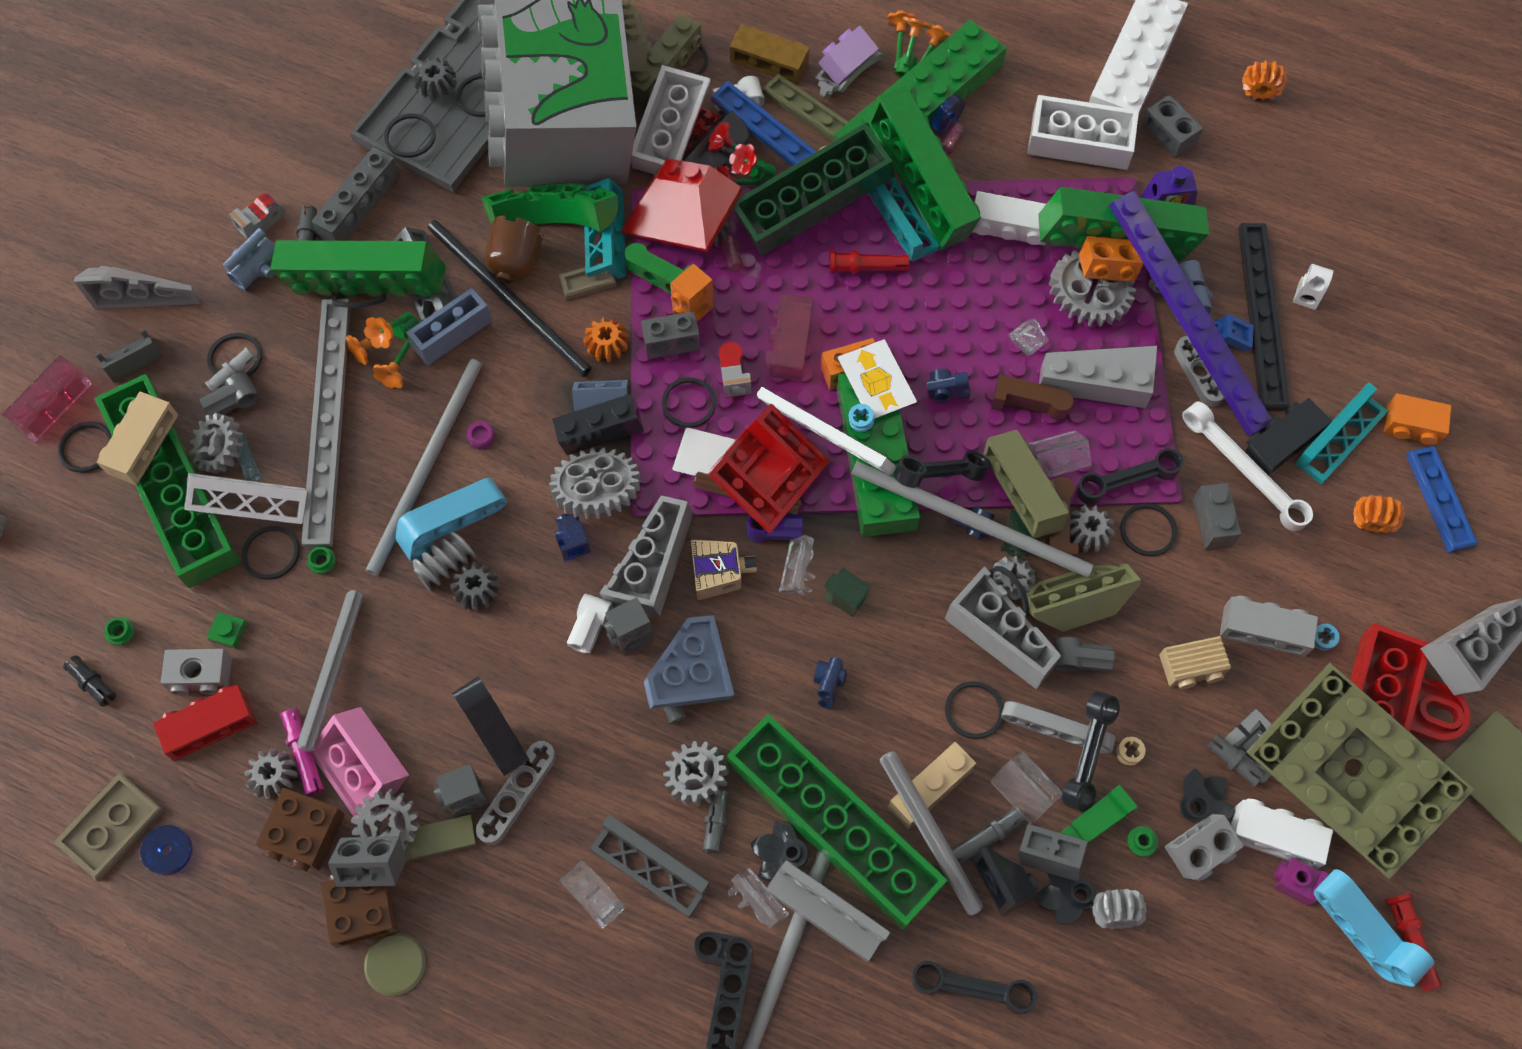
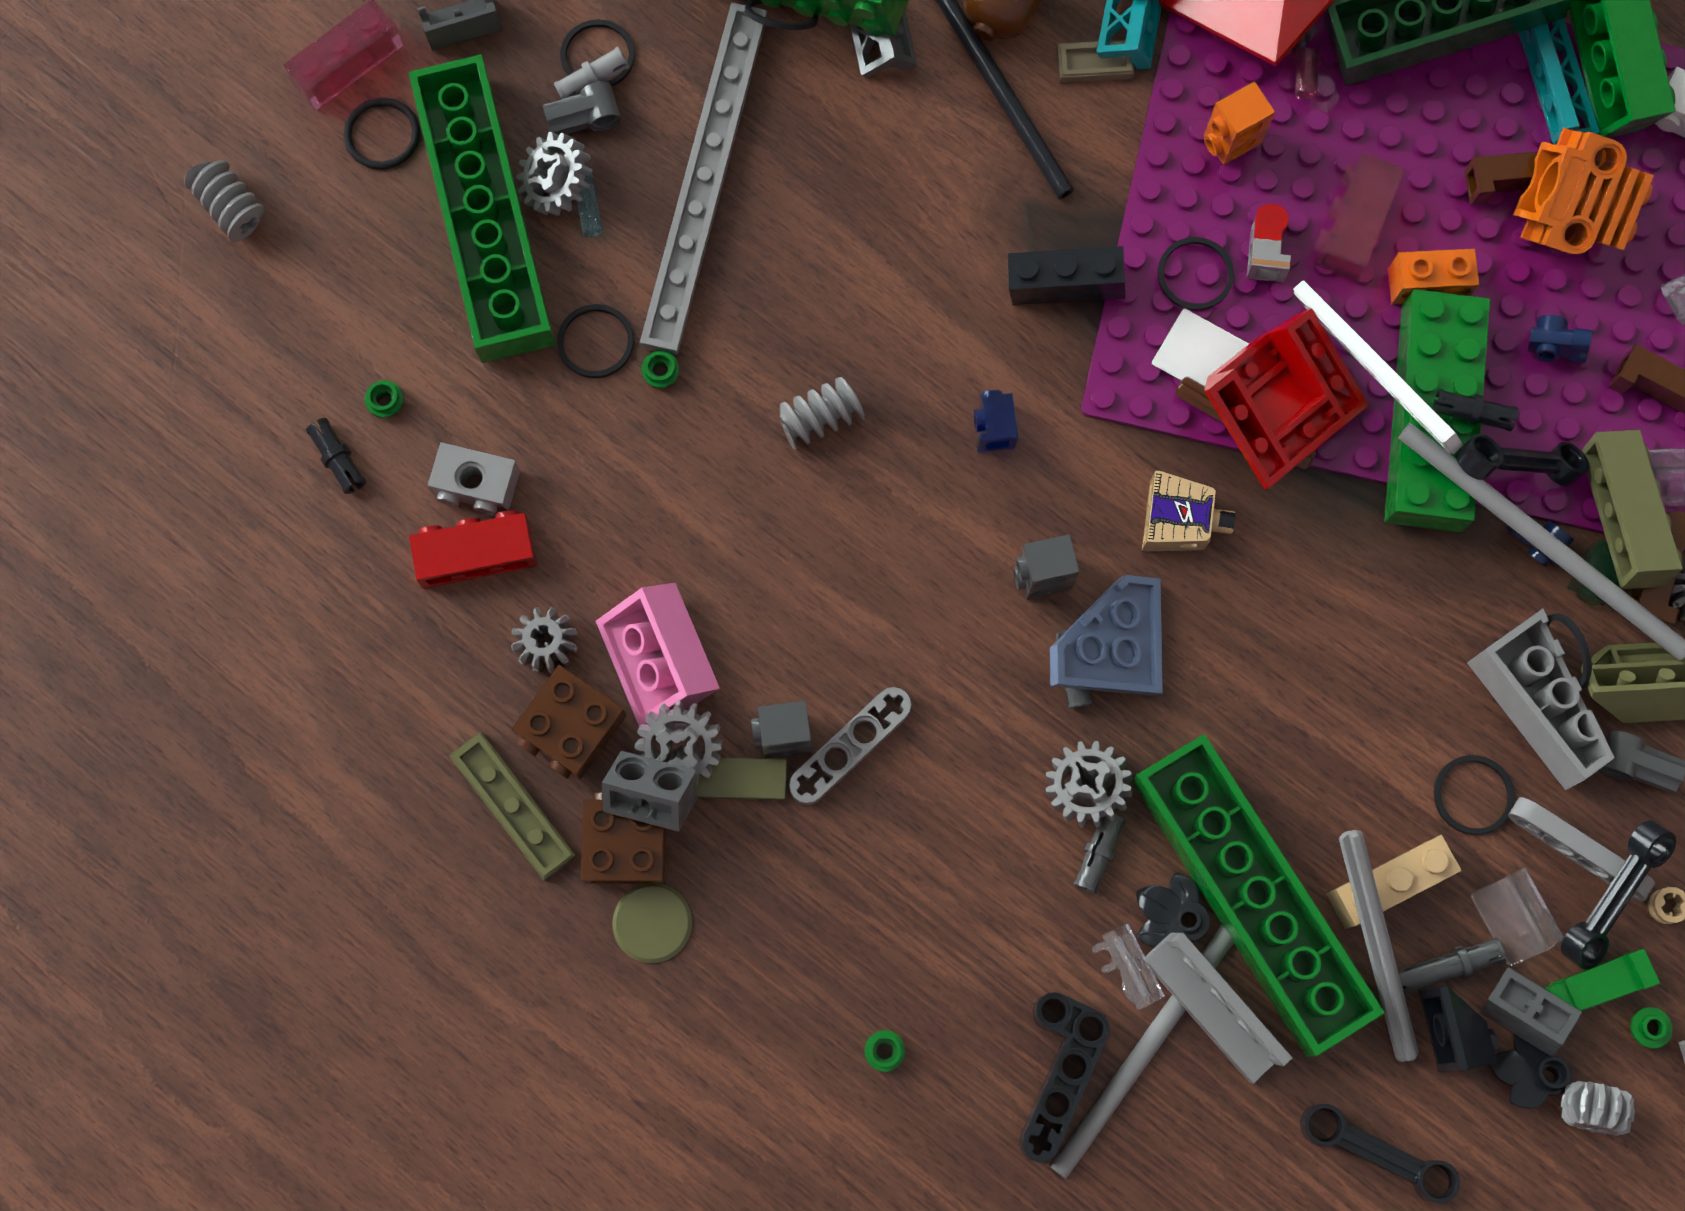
camera: 15 degrees right, 10 degrees up
dark tan tile [53,772,165,881] -> none
tan brick [96,391,178,485] -> none
clear blue piece [140,825,193,875] -> none
white fence [184,473,307,524] -> none
green plate [206,612,248,649] -> none
dark pink pin [280,708,325,797] -> none
light grey axle [297,590,363,752] -> none
orange plant [345,312,419,389] -> none
light grey piece [365,359,482,576] -> none
medium azure beam [395,478,507,562] -> none
sand blue brick [406,288,492,366] -> none
dark grey gear [451,562,500,612] -> none
black beam [452,676,530,776] -> none
magenta tile [466,421,495,450] -> none
light grey gear [549,448,641,519] -> none
clear slope [559,860,625,928] -> none
white piece [567,593,613,654] -> none
sand blue panel [572,380,628,412] -> none
orange gear [583,317,629,364] -> none
dark grey fence [590,814,710,918] -> none
light grey wedge [599,495,694,617] -> none
green leg [625,243,690,294] -> none
dark grey brick [641,311,700,359] -> none
dark purple piece [746,514,802,543] -> none
clear plate [779,535,815,595] -> none
dark blue plate [814,657,847,709] -> none
clear green brick [824,568,871,617] -> none
red pin [829,250,909,274] -> none
white sticker [837,339,917,419] -> none
medium azure bush [848,404,875,432] -> none
light grey gear [993,556,1036,600] -> none
none -> olive tile [449,731,577,881]
none -> green plate [864,1030,905,1072]
none -> black pin [1432,388,1518,432]
none -> reddish brown leg [1464,151,1538,206]
none -> orange piece [1513,128,1654,254]

